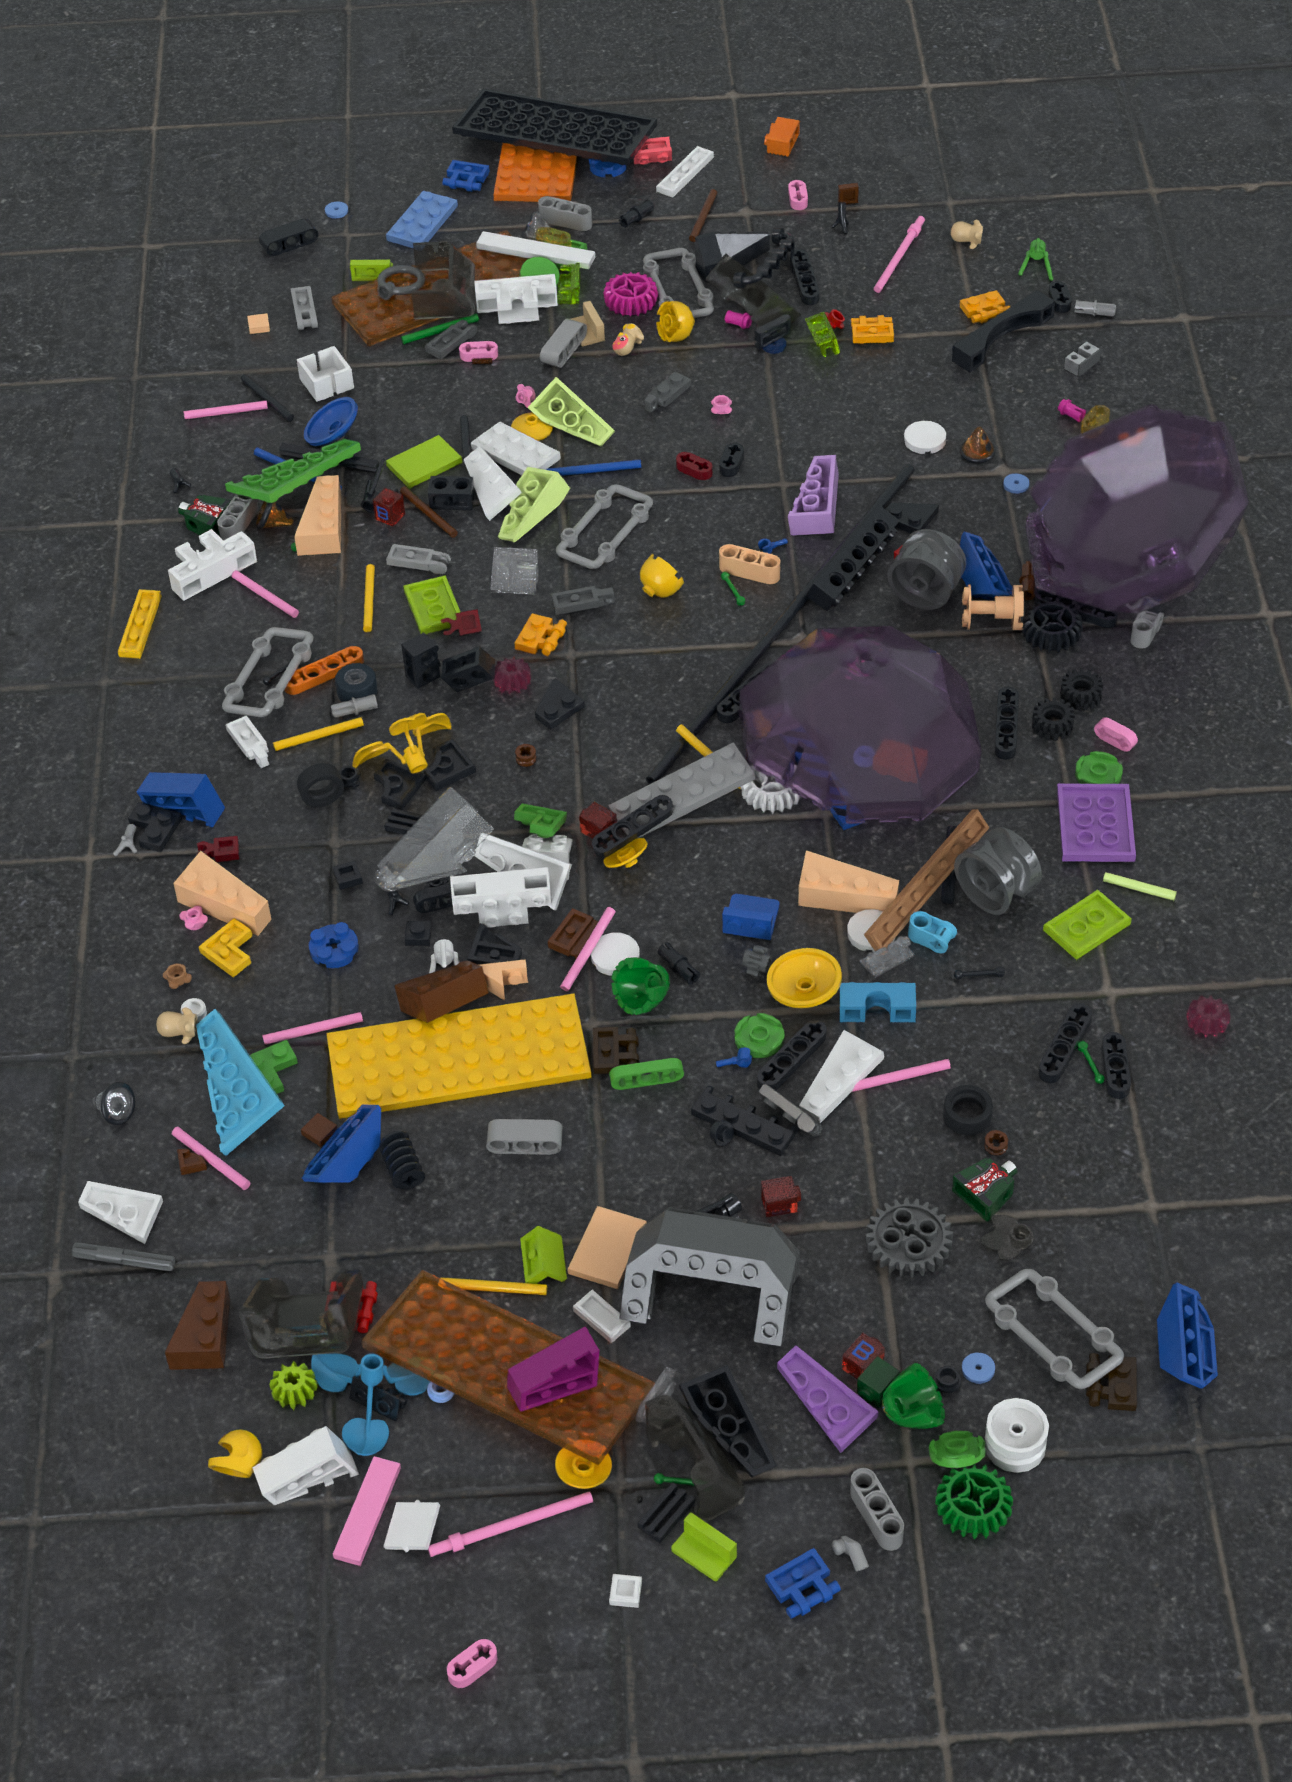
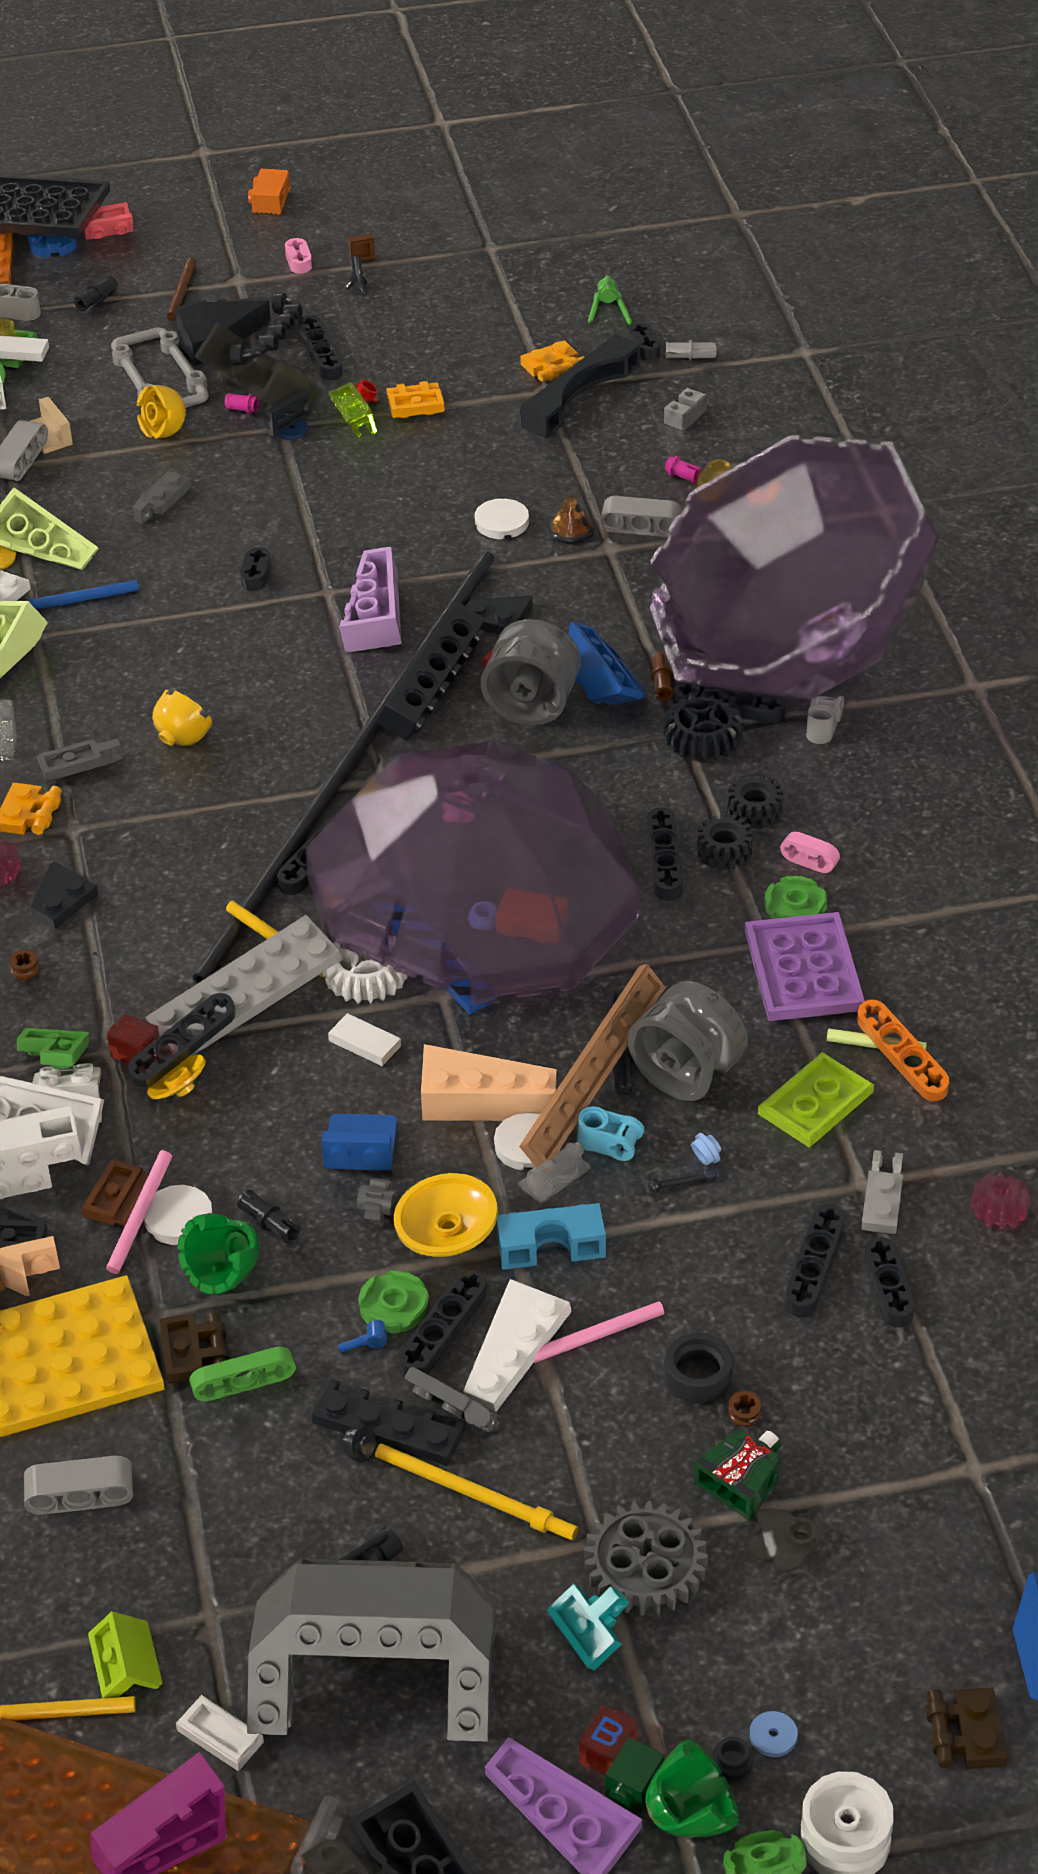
camera: 10 degrees left, 5 degrees down
light grey bar [556,484,653,569] -> none
clear neon green hinge [557,263,581,304] -> none
light nougat tile [568,1206,647,1289] -> none
dark pink gear [604,272,658,317] -> none
tan animal [612,323,644,356] -> none
white tile [656,146,714,198] -> none
dark red beam [676,452,713,480] -> none
bright pink plate [711,395,732,414] -> none
light nougat beam [719,544,780,584] -> none
green hinge [721,572,745,606] -> none
blue hand [758,538,788,554] -> none
clear red brick [761,1176,801,1217] -> none
bright pink bar [874,216,925,293] -> none
tan animal [951,220,983,249] -> none
light nougat piece [962,585,1024,630] -> none
light grey bar [985,1269,1124,1389] -> none
medium blue wheel [1003,473,1029,494] -> none
green hinge [1078,1041,1105,1084] -> none
none -> white tile [328,1013,401,1066]
none -> yellow bar [375,1443,579,1541]
none -> teal hinge [546,1584,630,1671]
none -> light grey beam [600,496,682,537]
none -> light blue plate [691,1133,721,1166]
none -> orange beam [857,1000,949,1101]
none -> light grey hinge [861,1150,903,1234]

